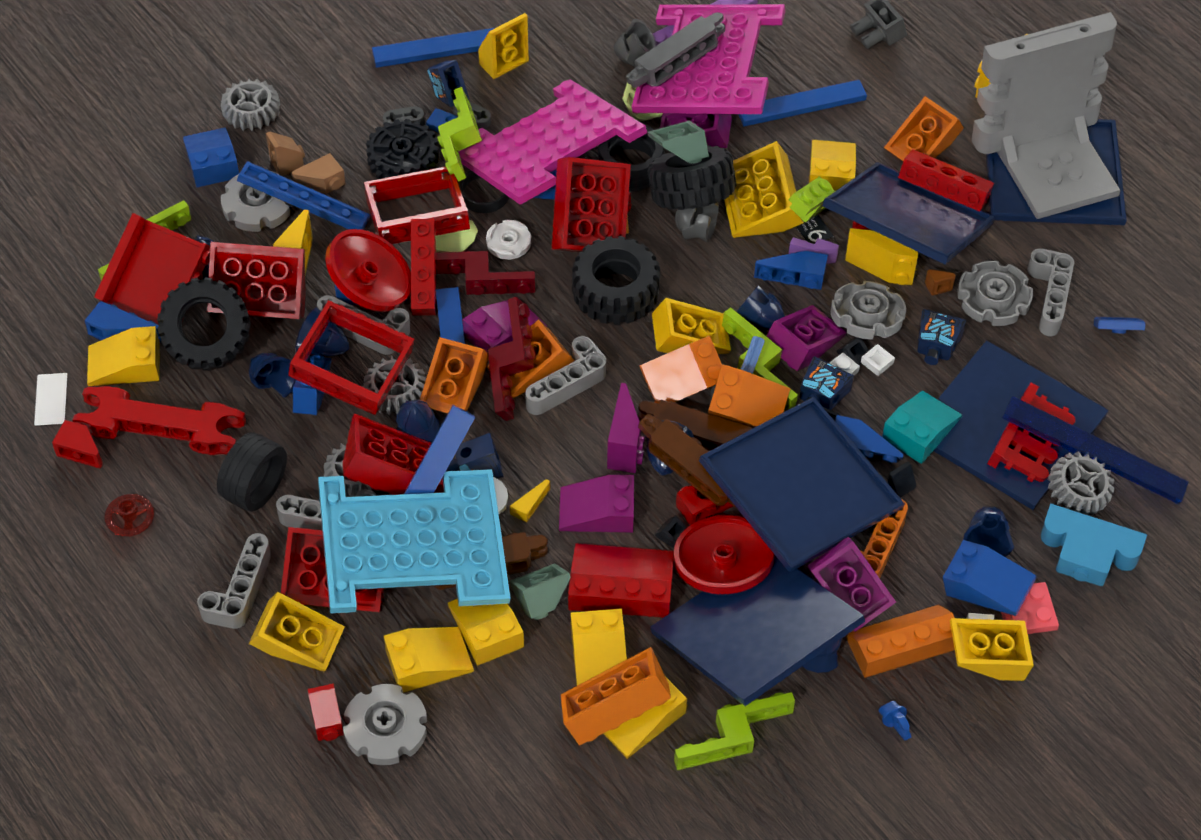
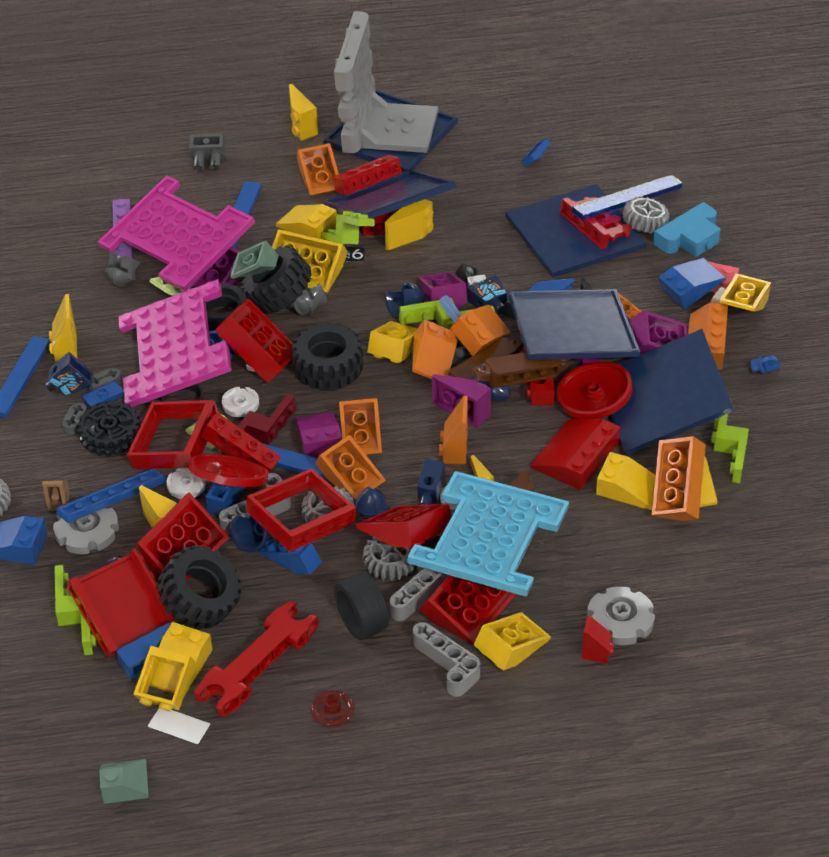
camera: 60 degrees left, 10 degrees down
red slope [52,420,103,469] -> none
dark blue helmet [249,353,296,397] -> none
medium nougat slope [291,153,346,194] -> none
yellow slope [384,627,474,693] -> none
blue tile [404,405,475,494] -> none
lime bracket [437,87,482,182] -> none
yellow slope [448,599,524,666] -> none
dark red bracket [488,297,535,421] -> none
sand green slope [509,563,571,619] -> none
light grey beam [525,336,606,415] -> none
magenta slope [559,475,634,533] -> none
dark grey hinge [626,12,726,88] -> none
black slope [654,515,687,549] -> none
blue slope [754,251,828,290] -> none
medium lavender slope [789,237,839,264] -> none
light grey piece [831,281,906,339] -> none
white plate [861,344,895,376] -> none
teal slope [882,390,962,464] -> none
torso [917,309,966,365] -> none
dark orange slope [925,270,956,296] -> none
light grey piece [957,261,1033,326] -> none
dark blue helmet [963,507,1014,557] -> none
light grey beam [1027,248,1074,336] -> none
none -> yellow window [134,646,195,712]
none -> orange slope [439,396,468,464]

